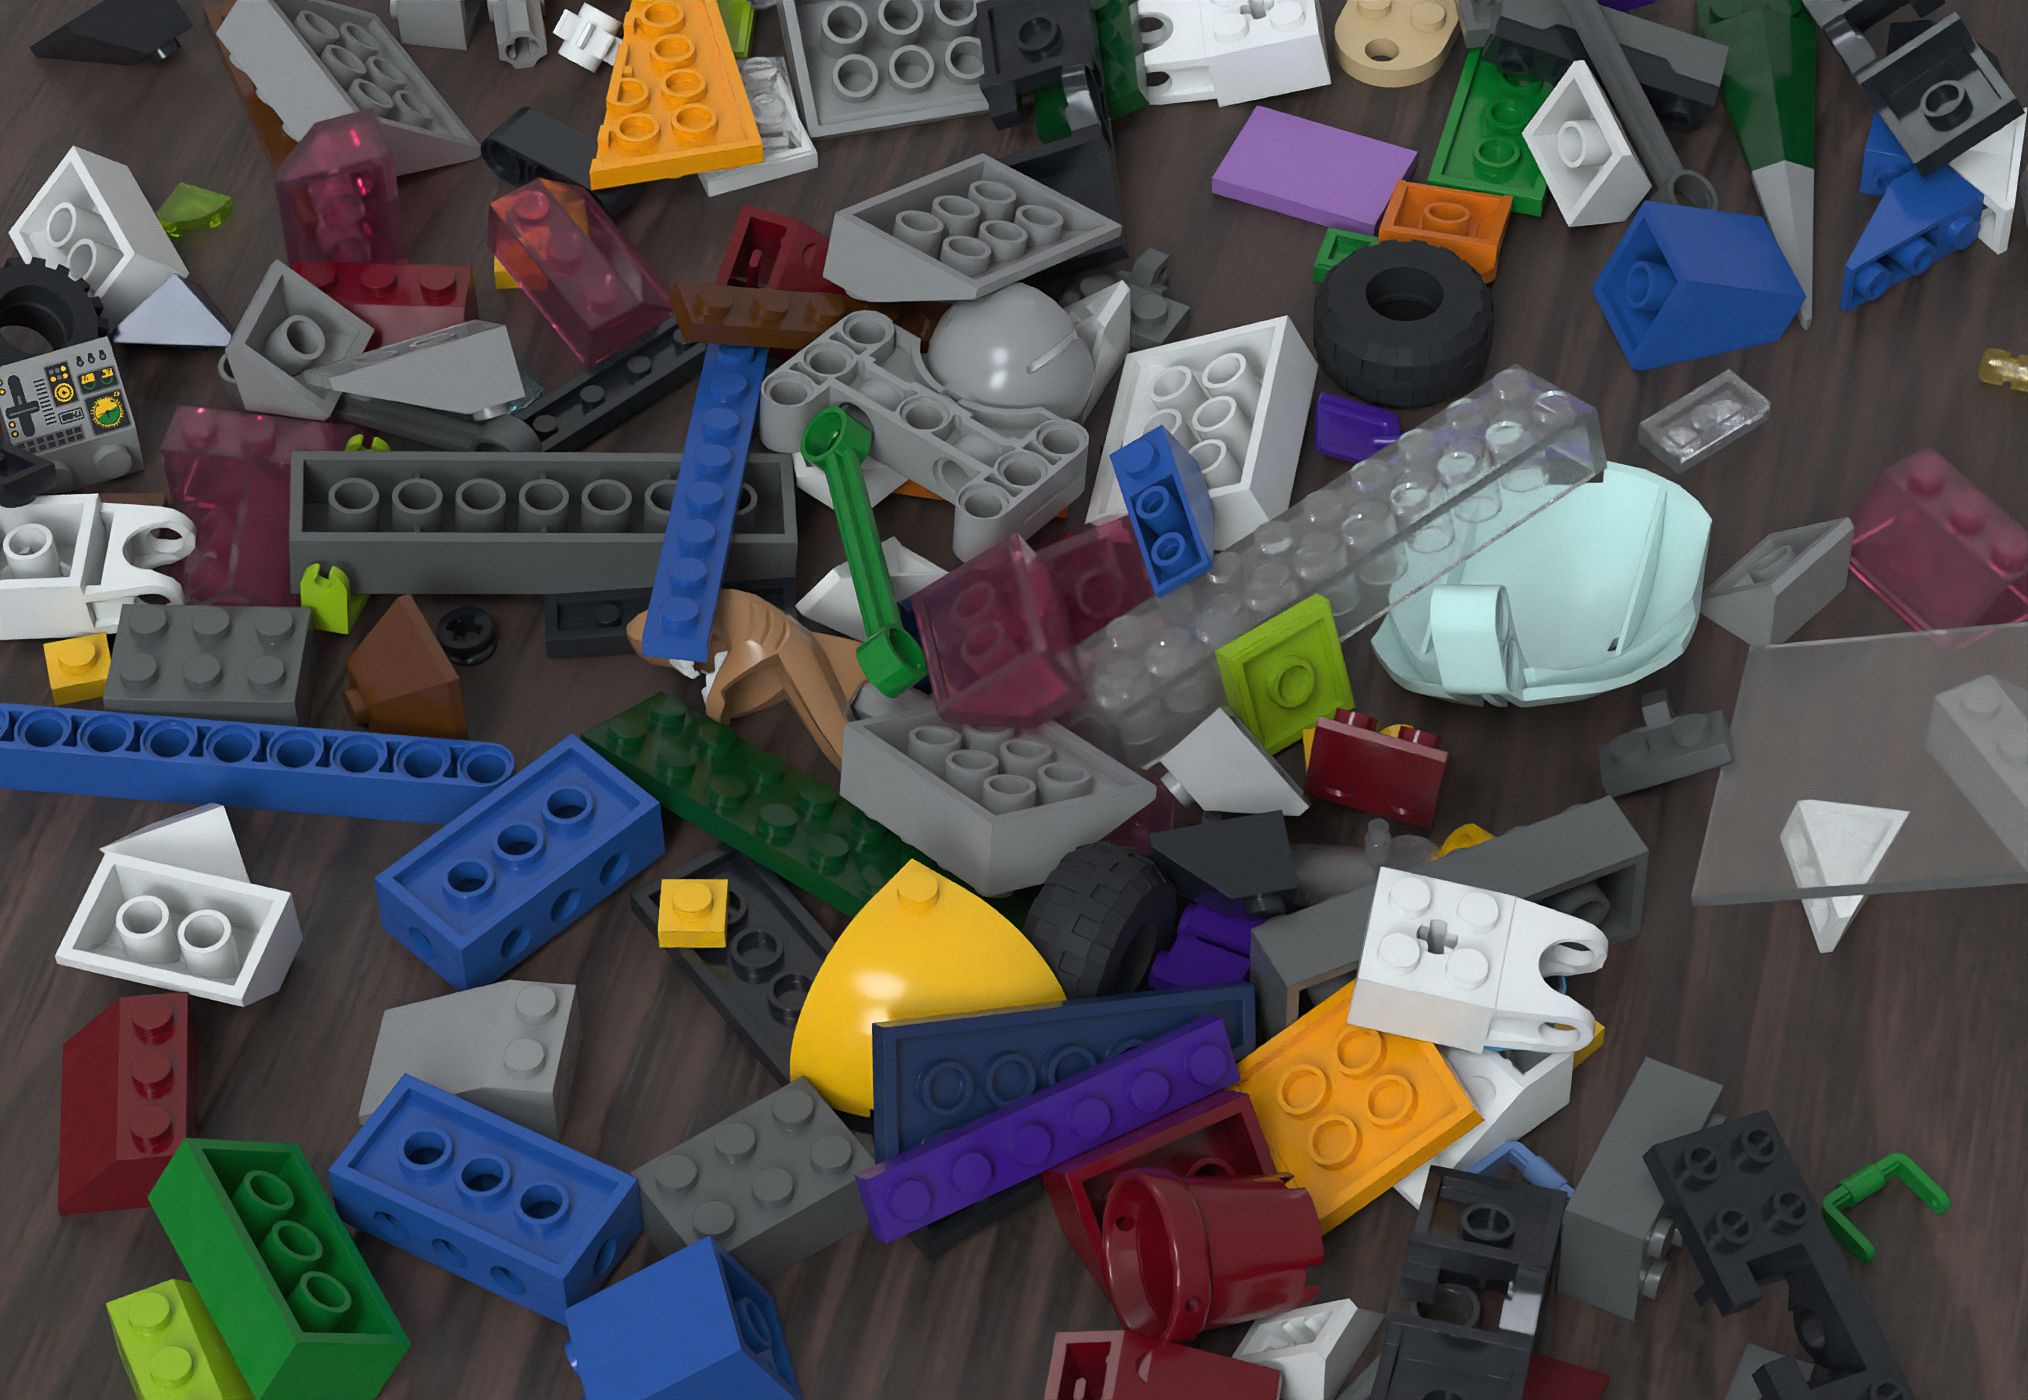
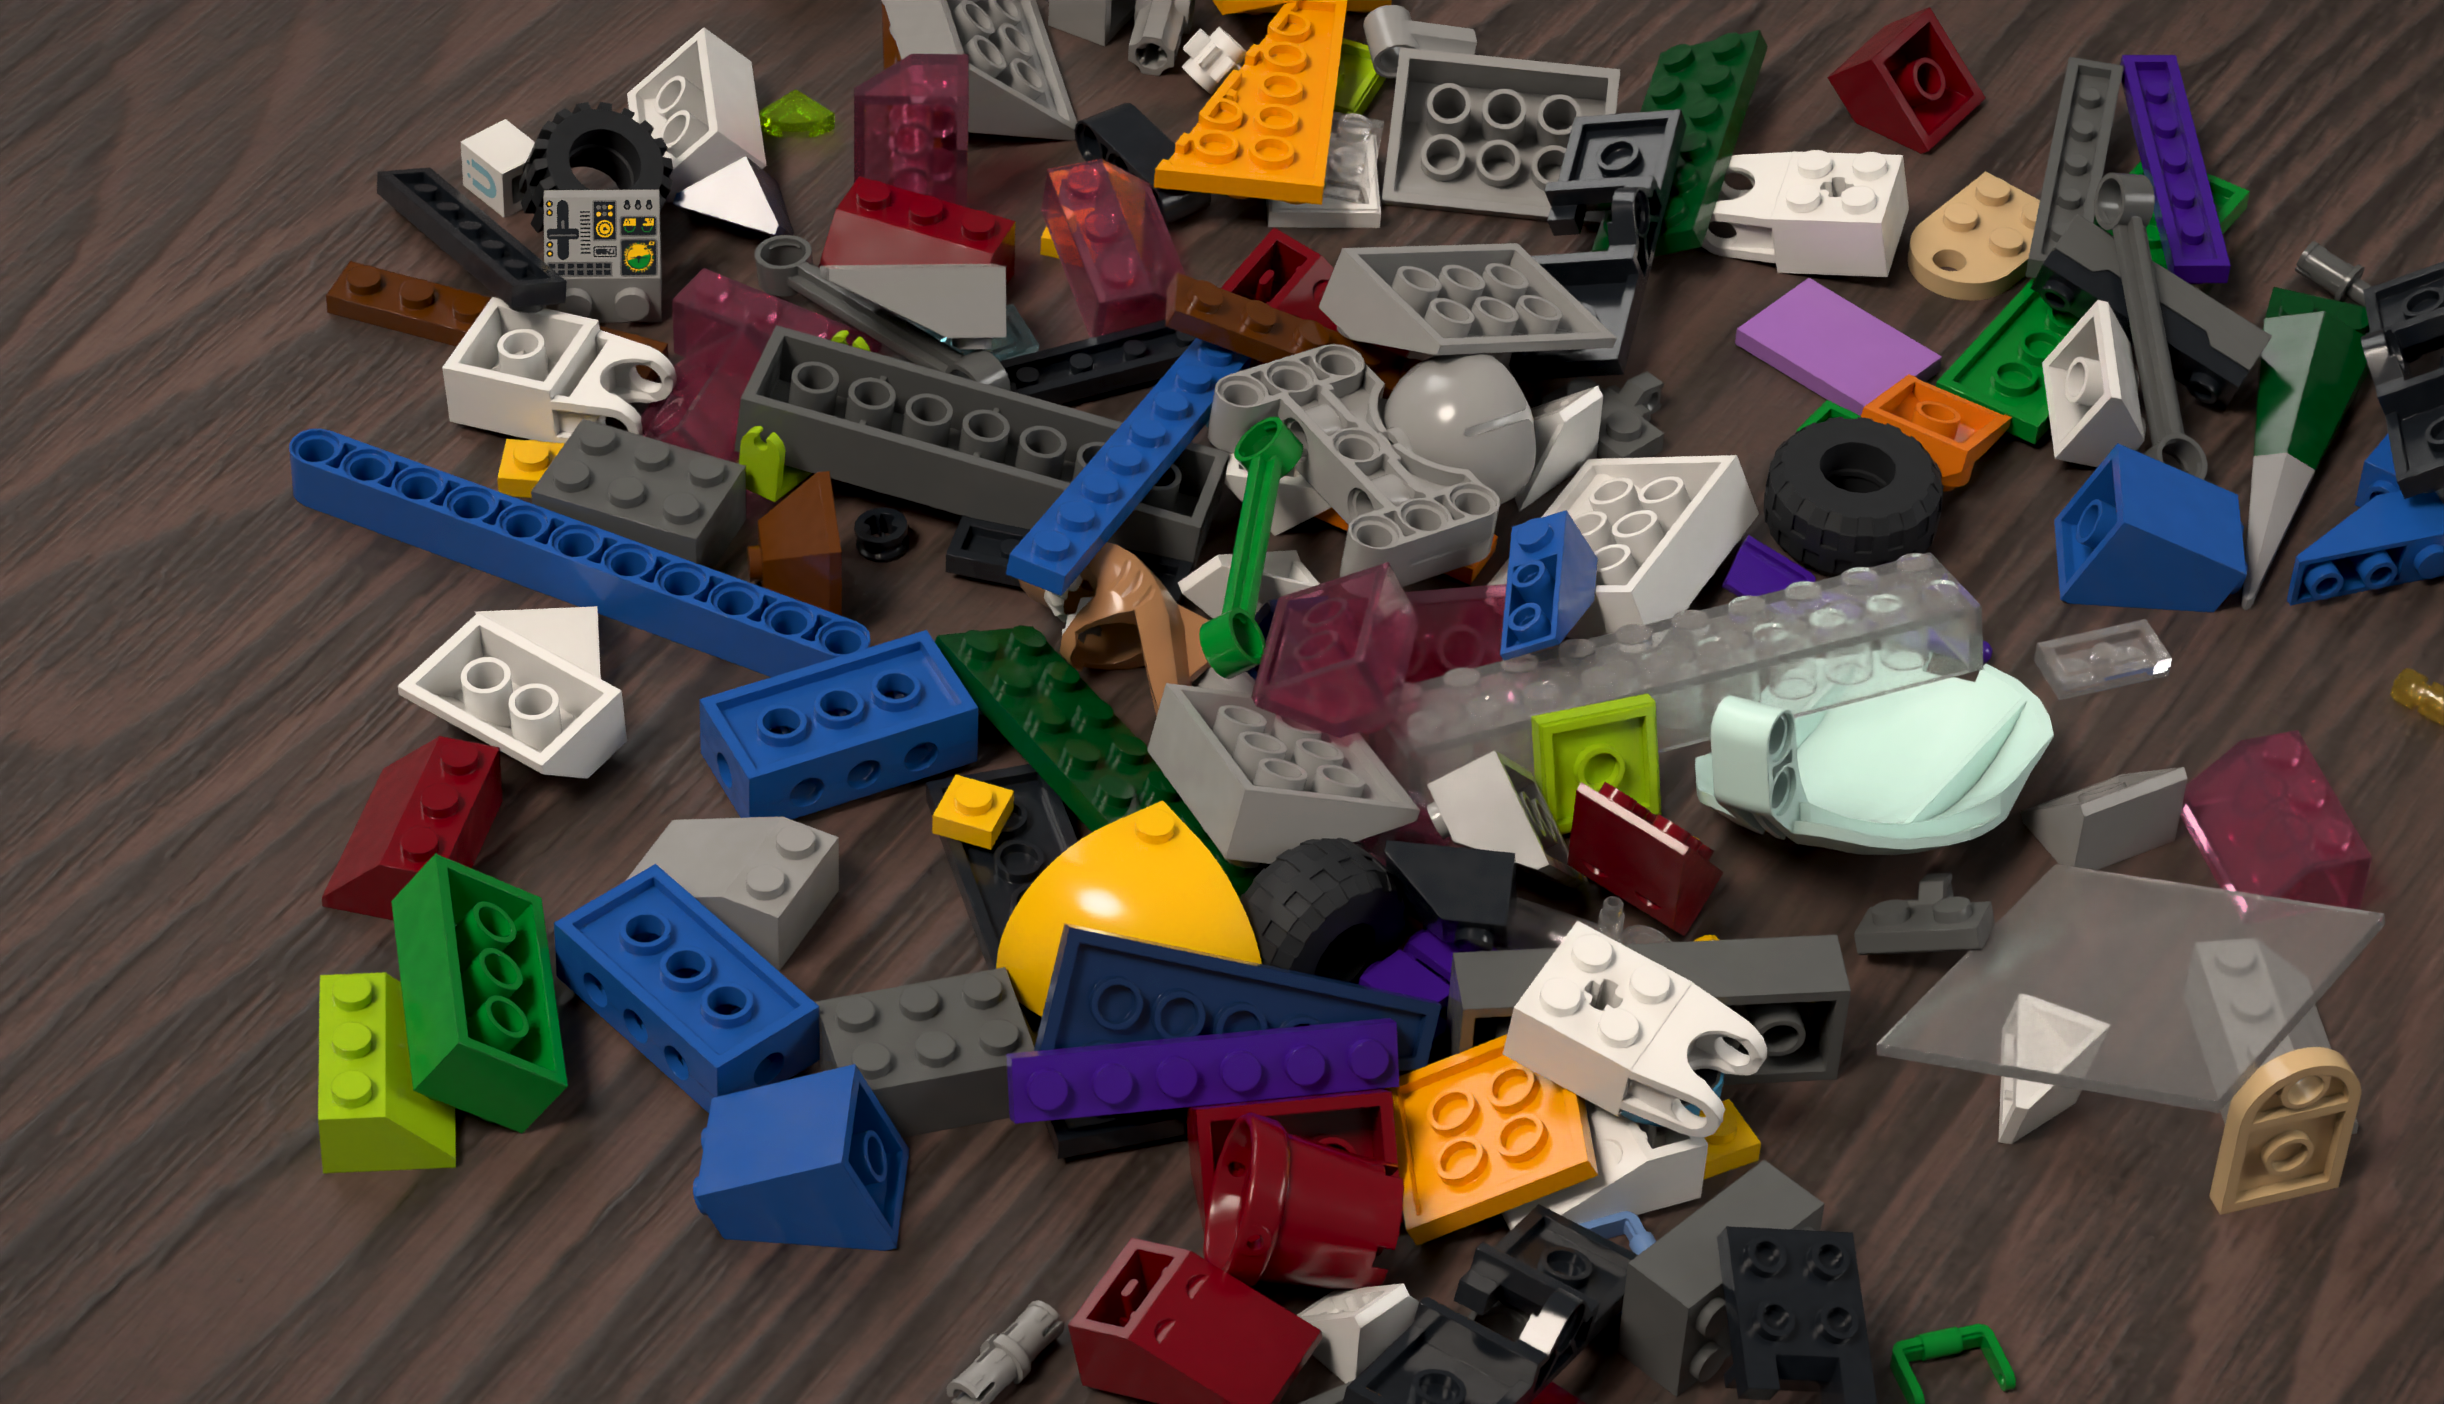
camera: 15 degrees right, 5 degrees down
light grey slope [225,259,375,421] -> none

